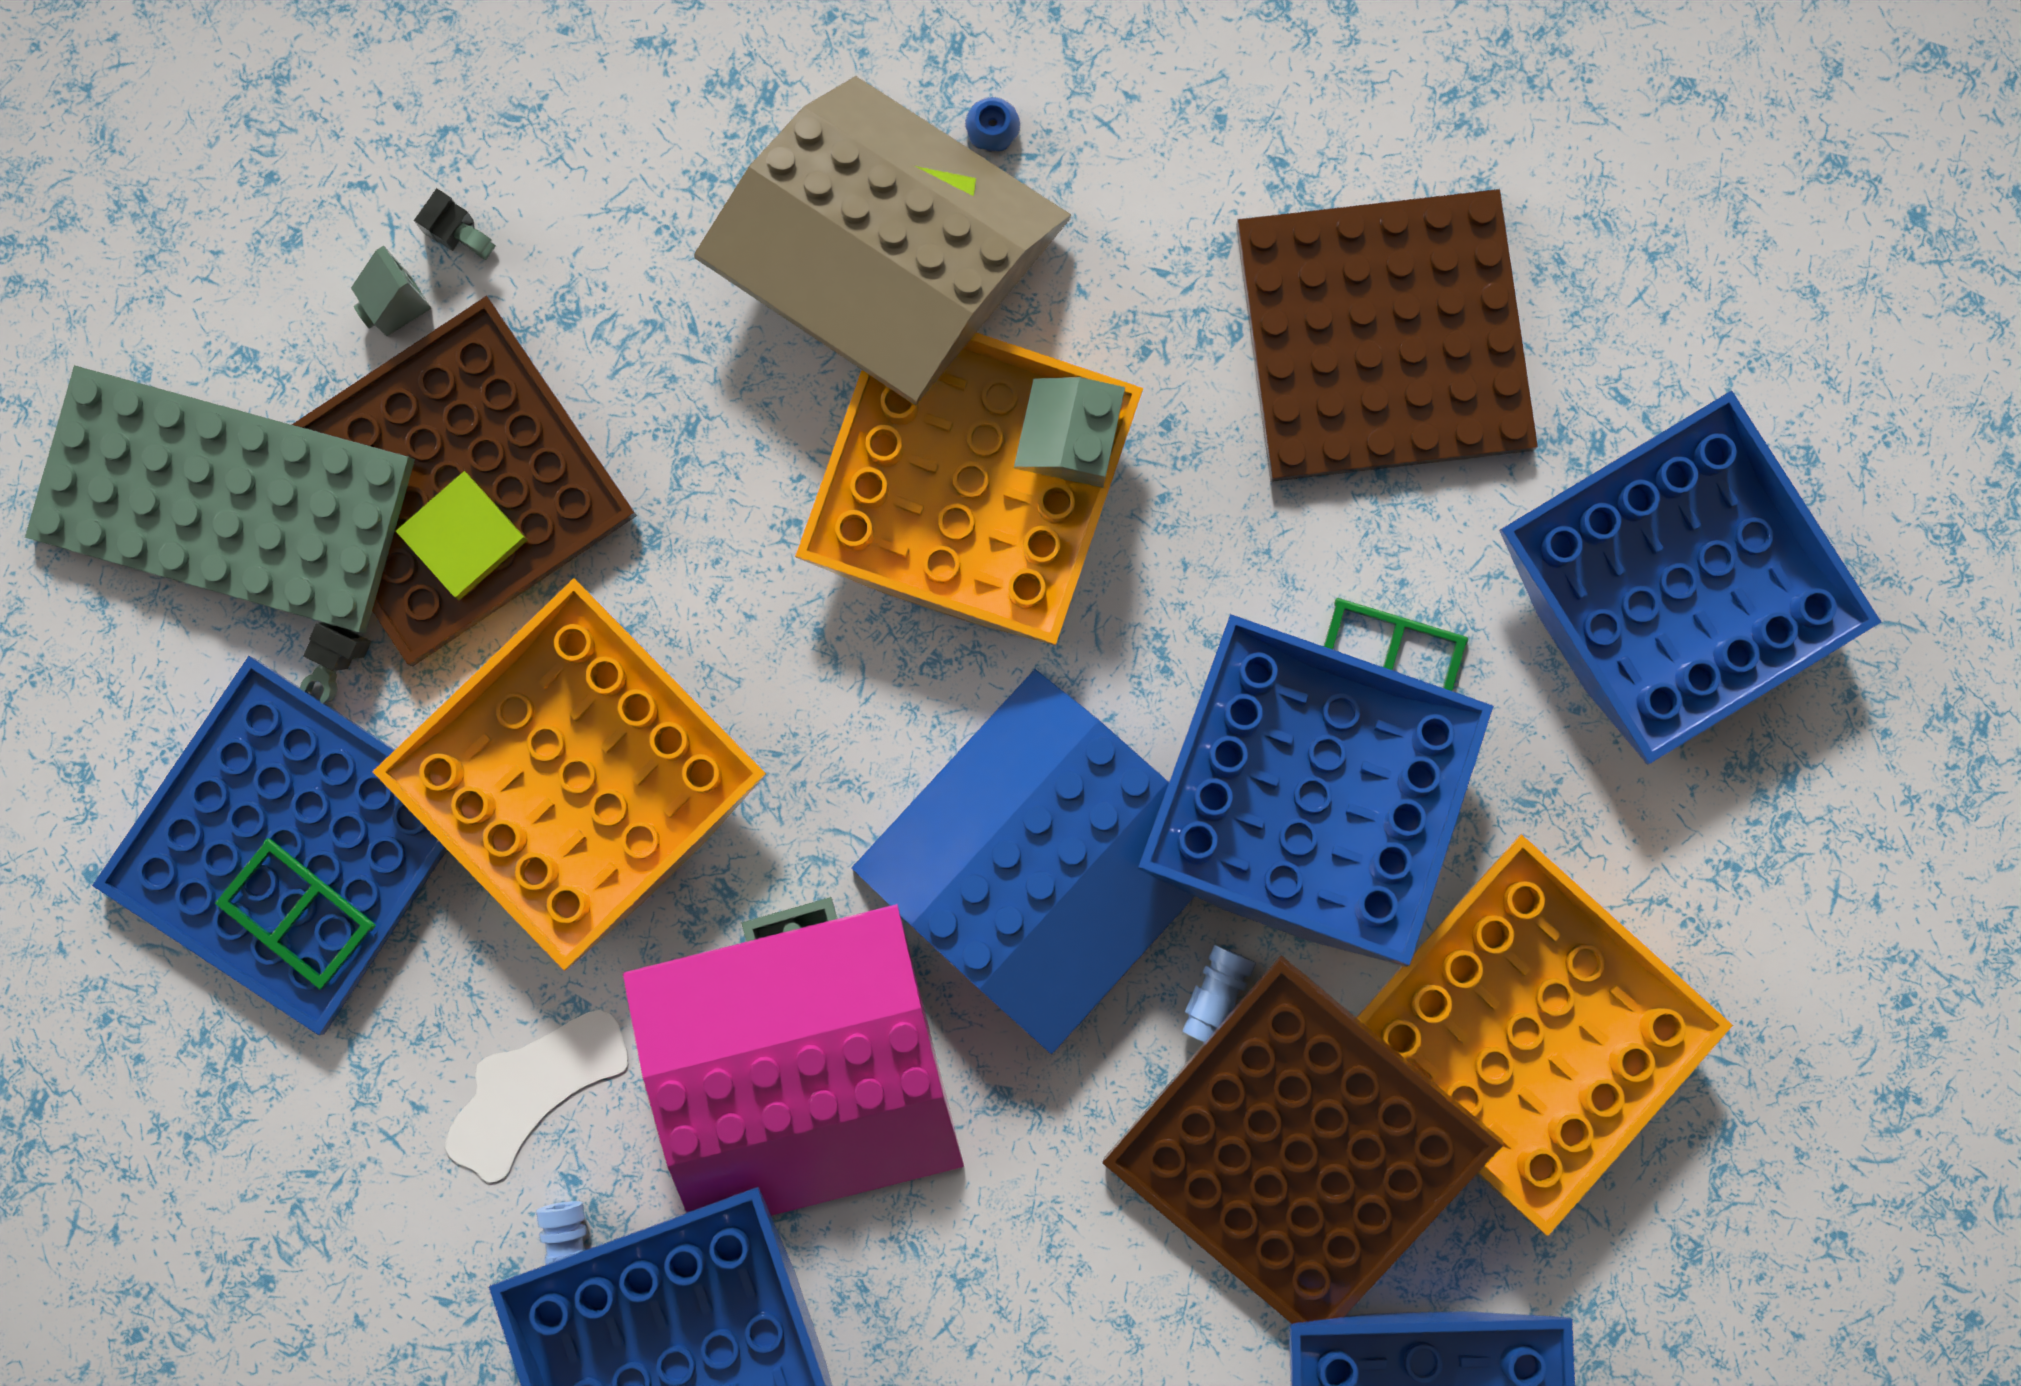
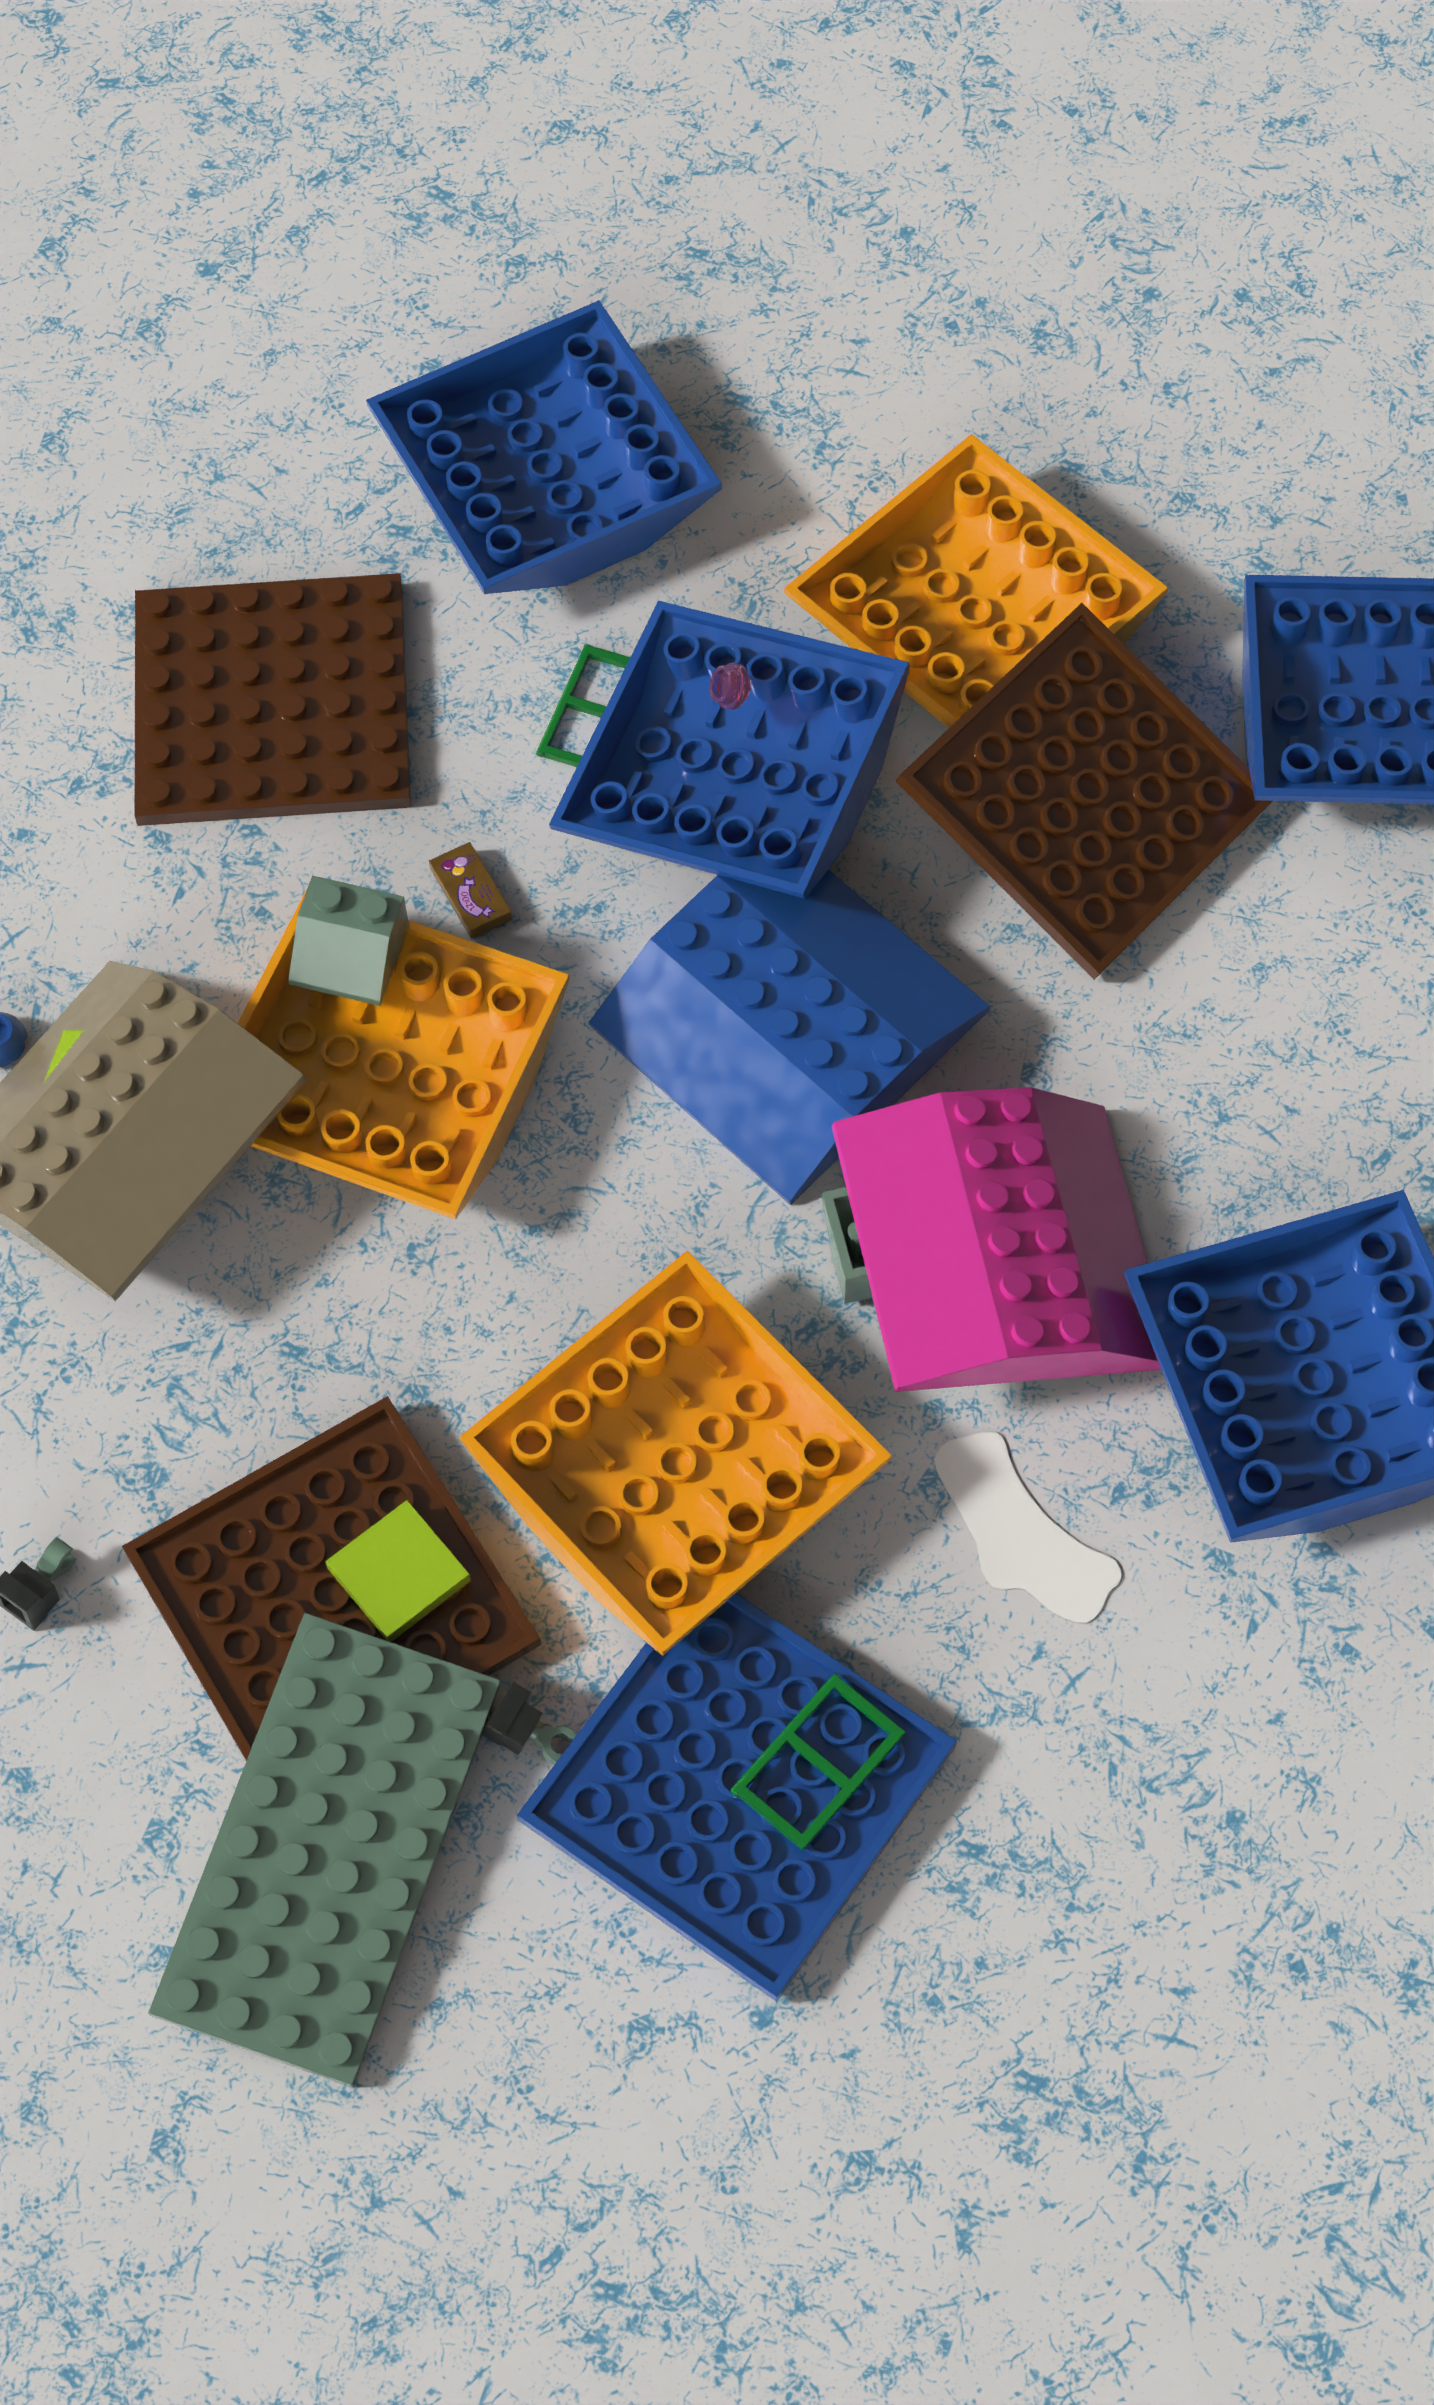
camera: 85 degrees left, 20 degrees down
sand green slope [351,246,432,336] -> none
light blue axle [536,1201,587,1264] -> none
light blue axle [1183,944,1256,1042] -> none
none -> pearl gold tile [429,842,512,939]
none -> clear pink plate [709,663,751,710]

